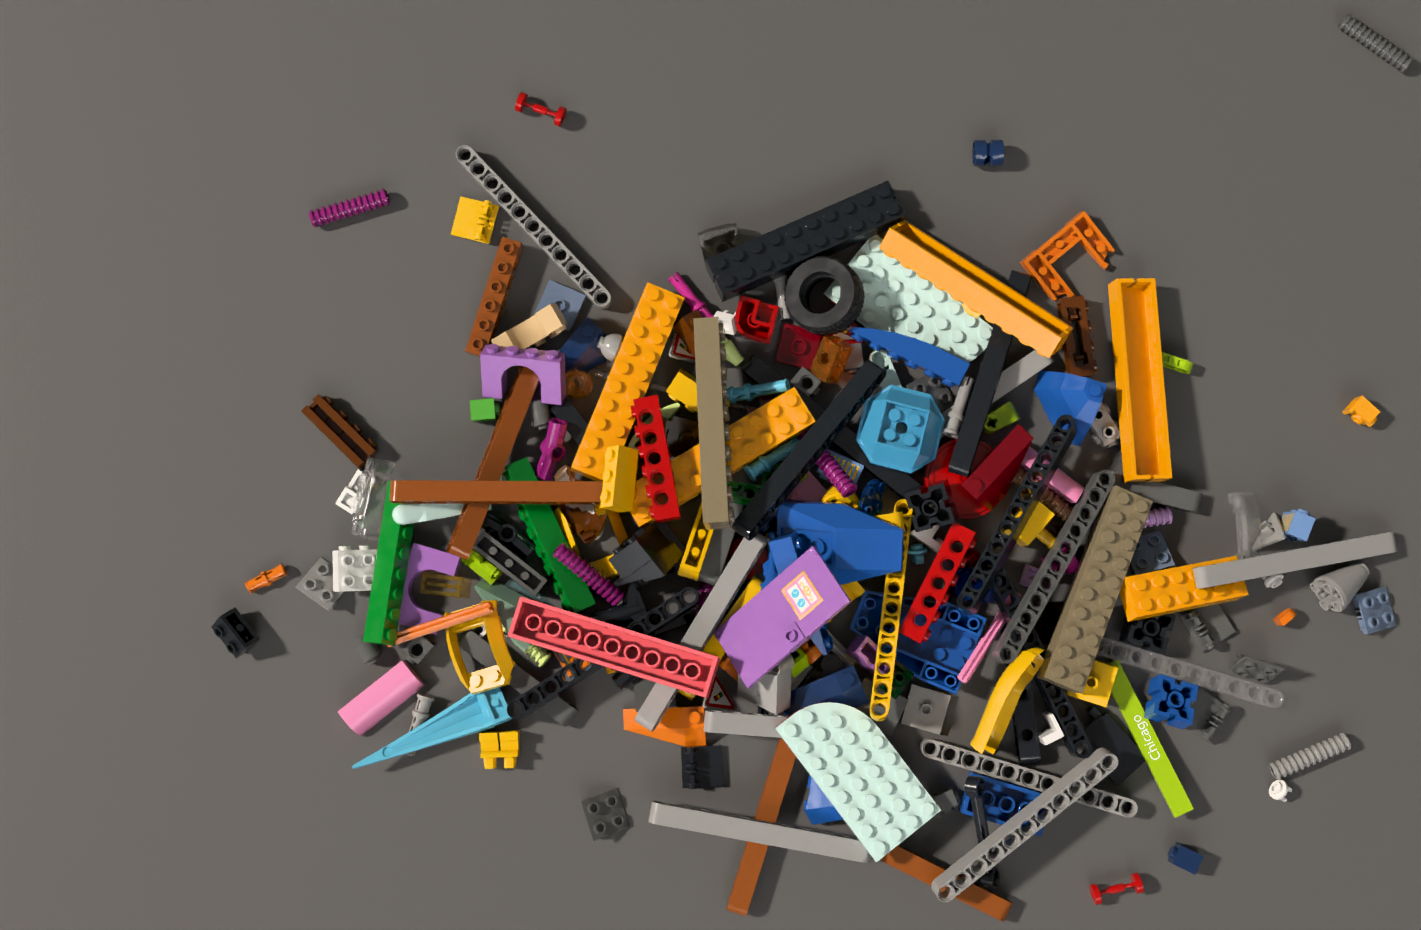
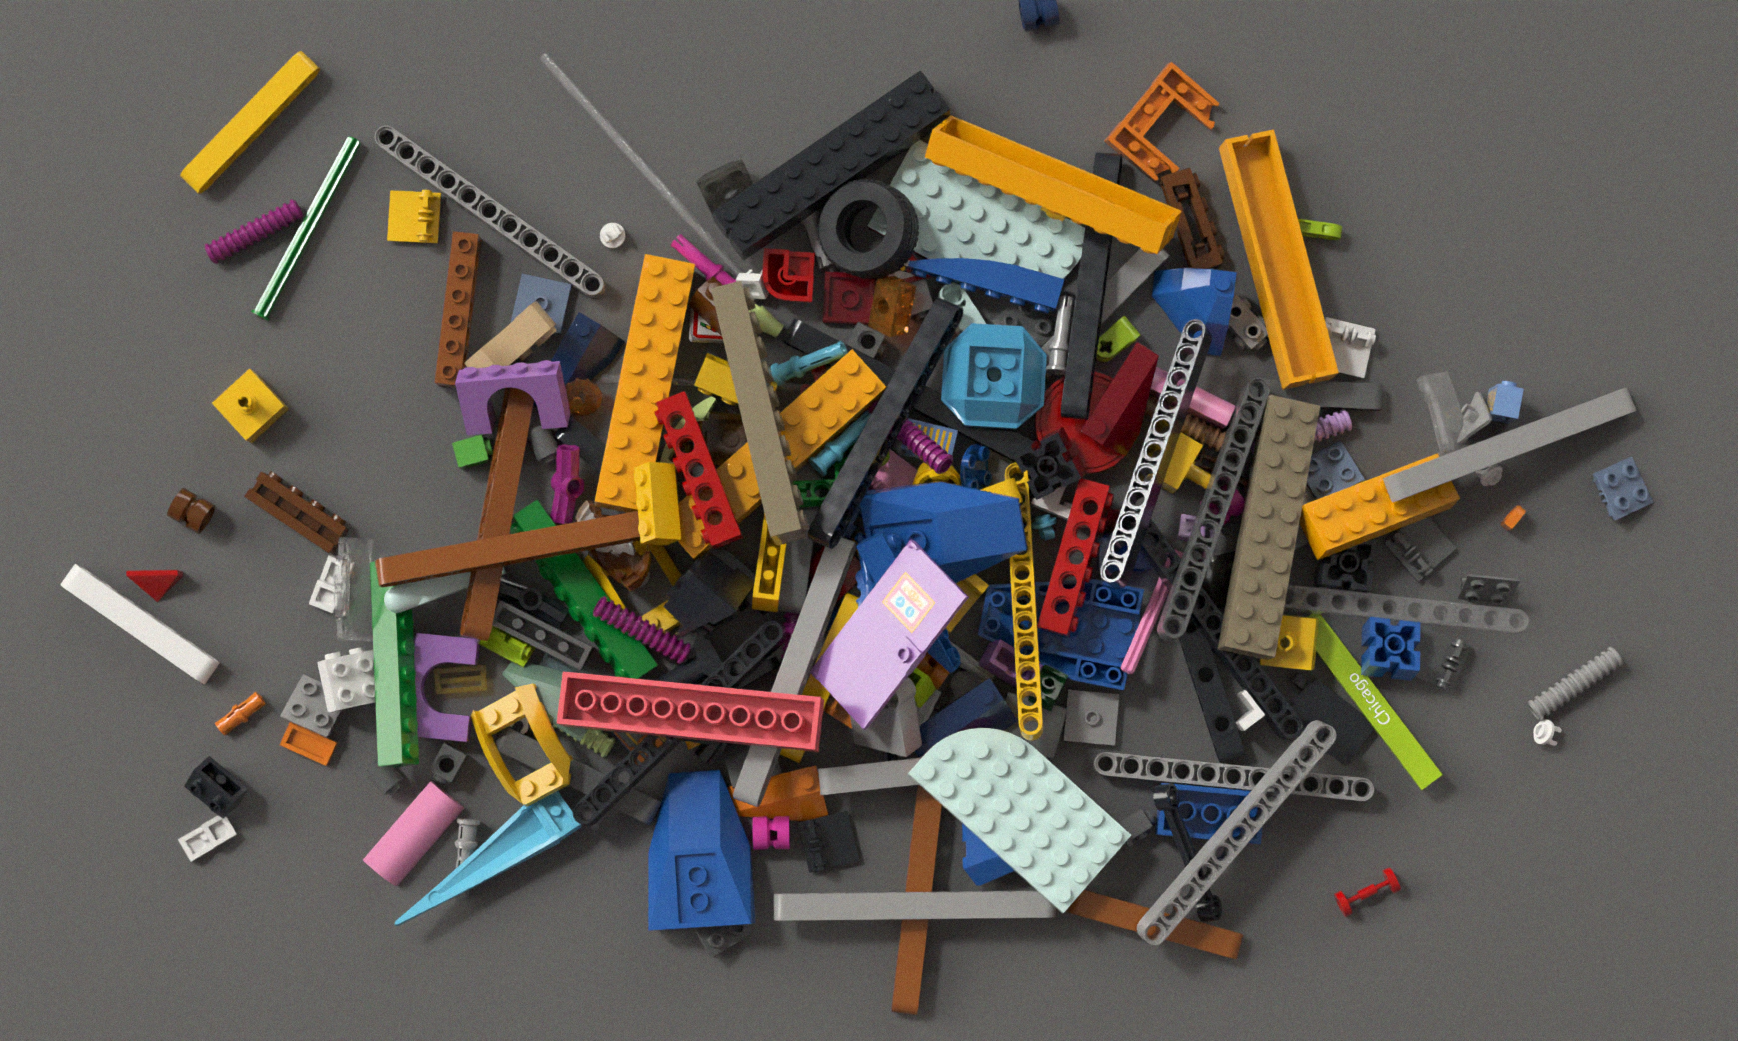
camera: 15 degrees left, 0 degrees up
orange axle [387,601,494,647] -> none
yellow hips [479,730,520,769] -> none
red wheel [515,92,567,127] -> none
light grey brick [597,334,622,361] -> none
piece [702,675,737,712] -> none
yellow animal [970,647,1046,754] -> none
dark blue brick [1168,843,1204,875] -> none
light grey cone [1310,562,1370,612] -> none
light orange brick [1342,395,1380,427] -> none
none -> white beam [60,563,220,684]
none -> red slope [126,570,183,602]
none -> reddish brown wheel [167,488,216,534]
none -> white slope [178,816,237,862]
none -> yellow beam [180,51,320,194]
none -> yellow brick [212,369,289,443]
none -> axle [251,136,361,321]
none -> orange tile [280,722,338,766]
none -> clear piece [539,53,744,278]
none -> white plate [600,223,625,248]
none -> blue wedge [648,770,756,931]
none -> dark pink wheel [753,816,790,850]
none -> white hinge [1325,317,1376,378]

